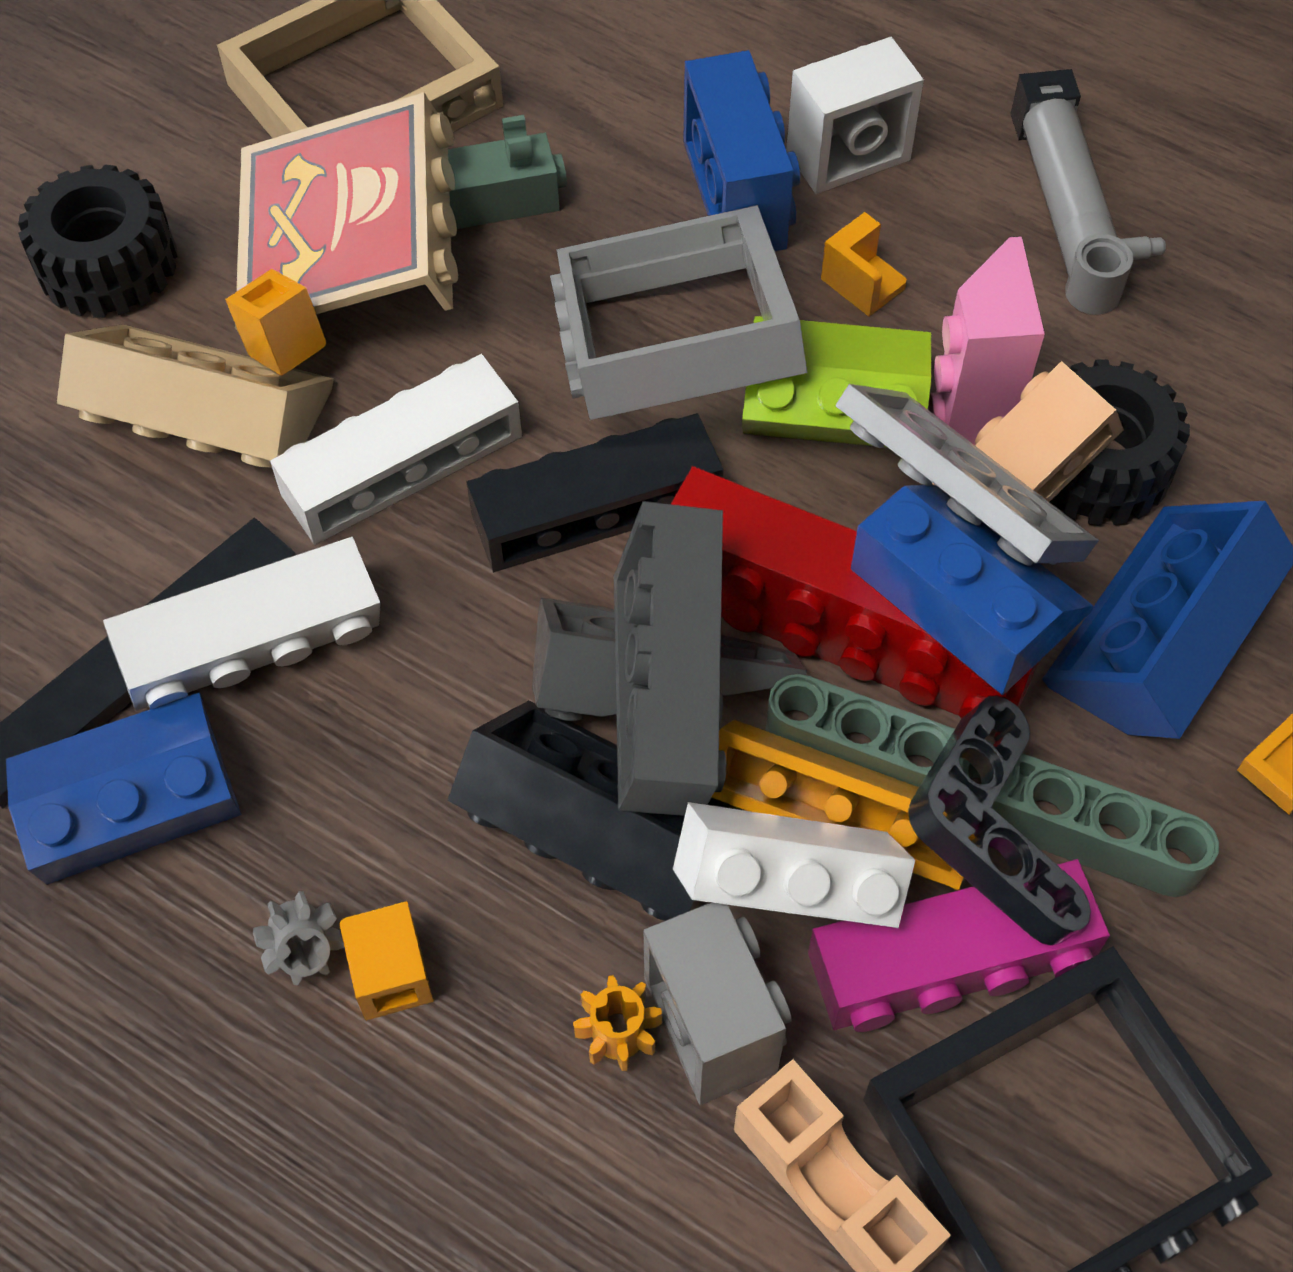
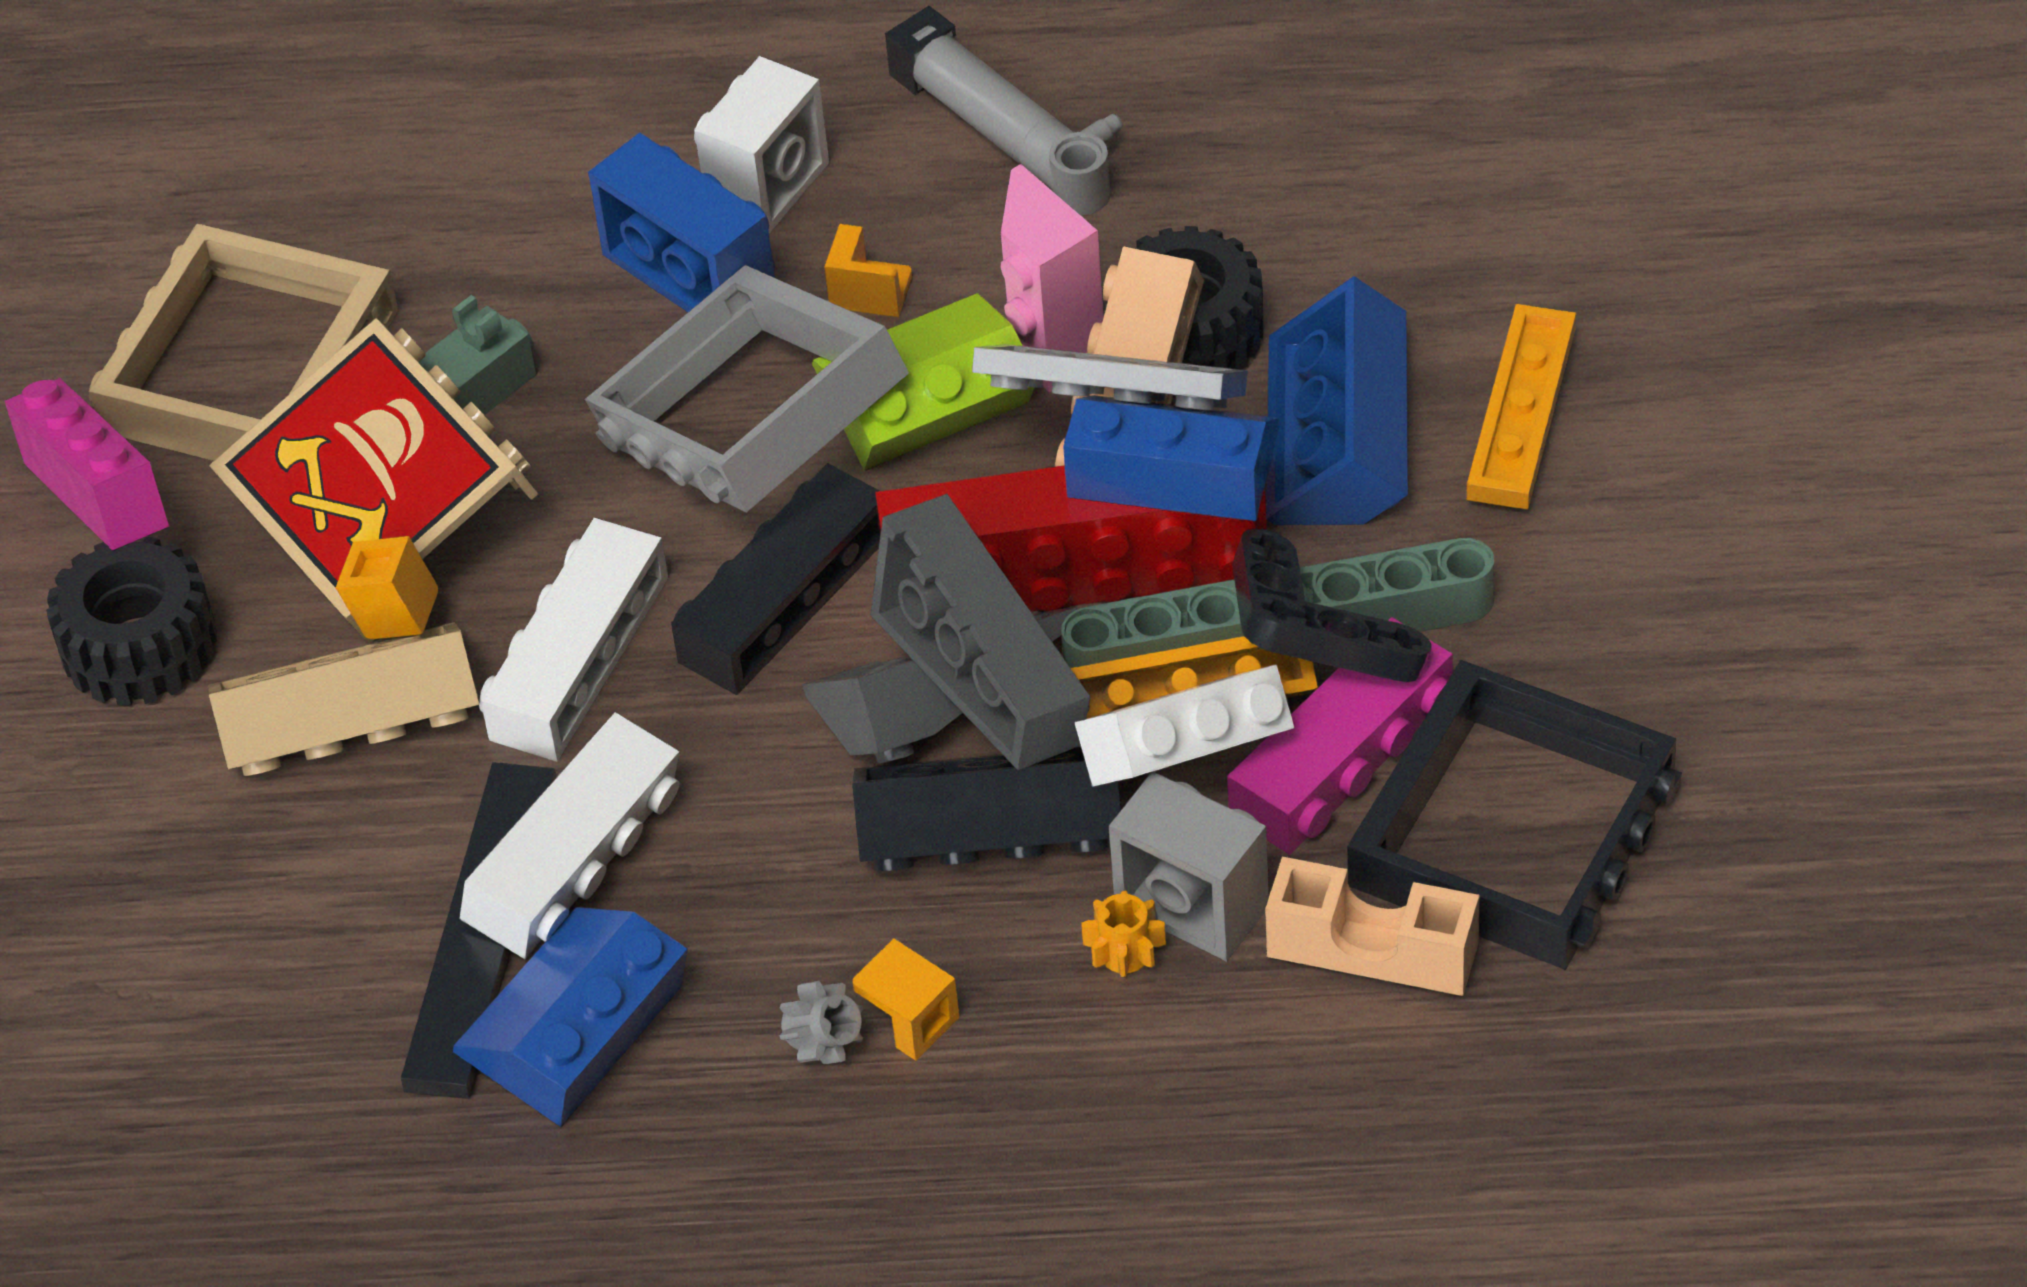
camera: 30 degrees left, 10 degrees down
none -> dark pink brick [4,378,169,550]

